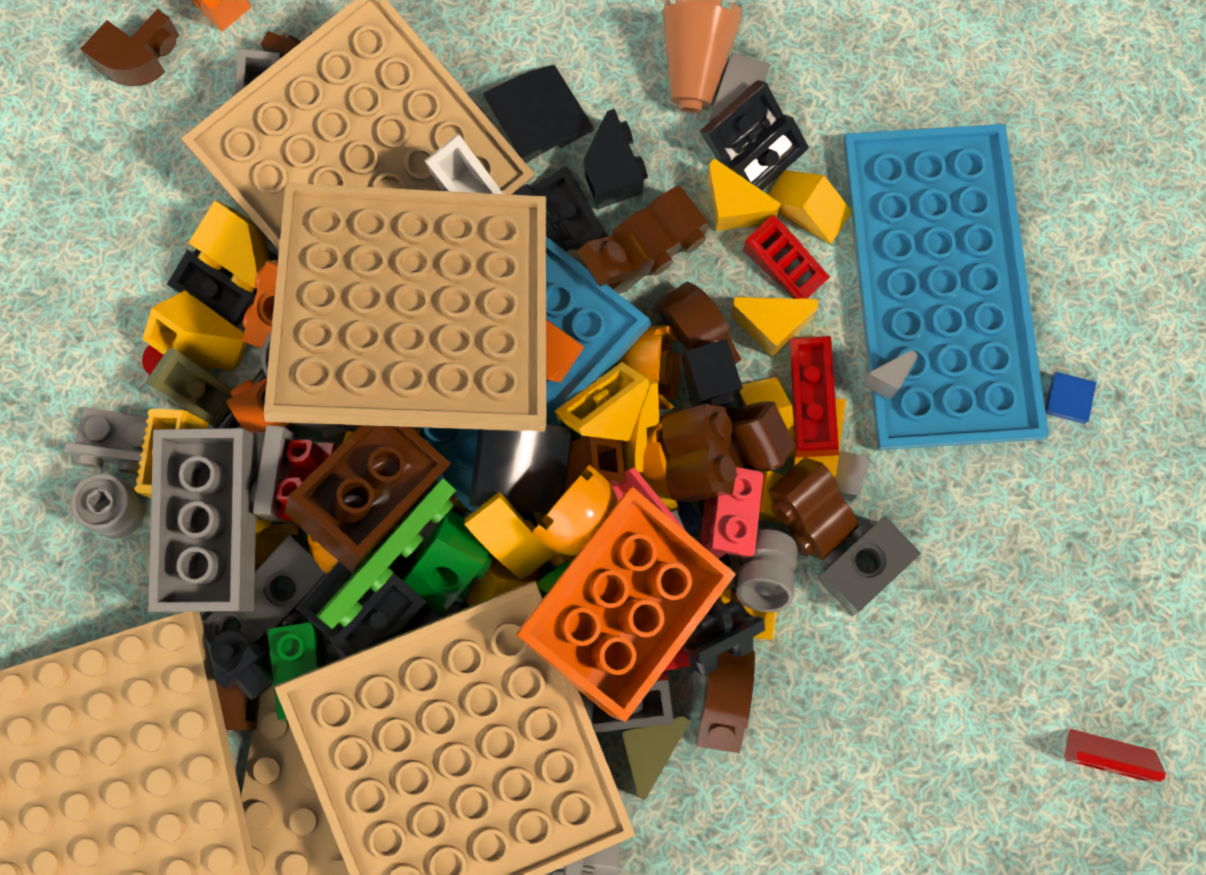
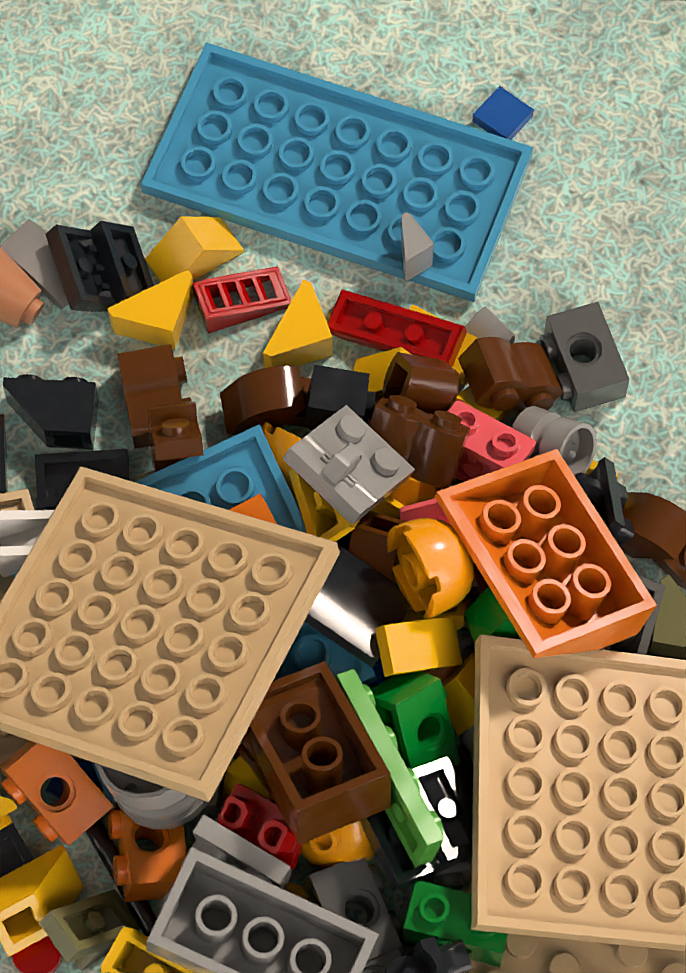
camera: 65 degrees left, 10 degrees down
none -> light grey hinge [283,405,415,525]

